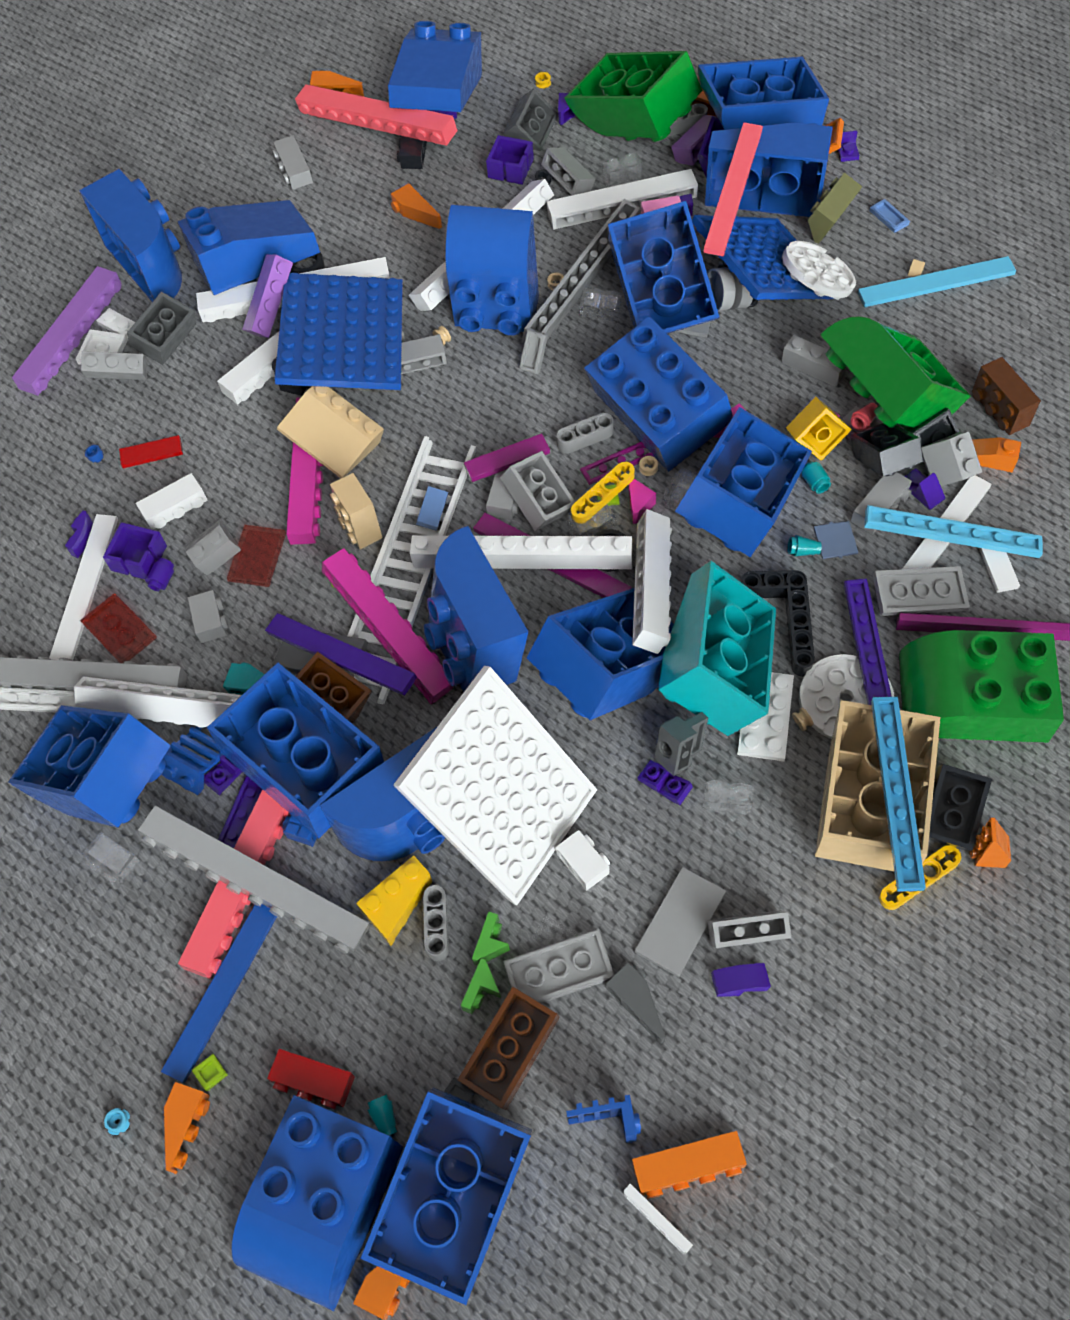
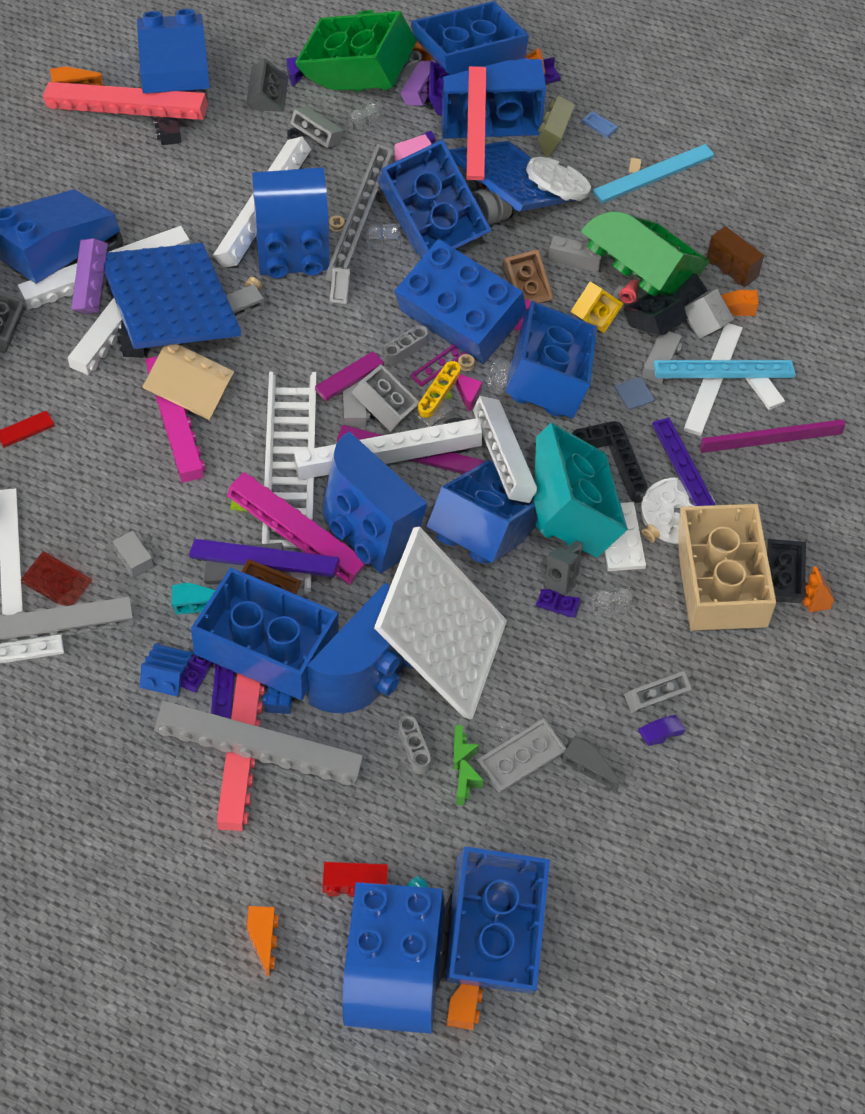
camera: 25 degrees left, 5 degrees down
blue brick [8,705,171,828] -> none
white brick [74,676,242,727] -> none
clear brick [82,832,141,884] -> none
dark purple piece [103,522,167,579] -> none
medium azure plate [104,1108,130,1135] -> none
white brick [136,473,208,530] -> none
dark purple brick [145,558,174,591] -> none
blue tile [161,904,277,1084] -> none
light grey slope [186,519,241,575] -> none
lime tile [192,1054,228,1092] -> none
clear red tile [227,525,286,587] -> none
light grey brick [272,135,313,190] -> none
tan brick [330,473,383,549] -> none
yellow wedge [356,855,432,946] -> none
orange slope [391,183,442,229] -> none
medium blue tile [416,486,448,531] -> none
reddish brown brick [458,987,560,1110] -> none
dark purple piece [486,135,534,185] -> none
yellow bush [535,72,551,88] -> none
white brick [547,169,698,230] -> none
white brick [556,830,610,891] -> none
blue plate [566,1095,641,1143] -> none
white tile [624,1184,693,1255] -> none
orange brick [632,1131,747,1199] -> none
light grey tile [635,867,726,977] -> none
teal cone [787,535,822,557] -> none
teal brick [801,462,831,494] -> none
dark azure plate [871,697,926,892] -> none
light grey plate [872,566,970,616] -> none
yellow beam [879,845,961,910] -> none
green brick [899,630,1064,743] -> none
dark purple slope [904,468,946,510] -> none
none -> medium nougat slope [502,249,553,303]

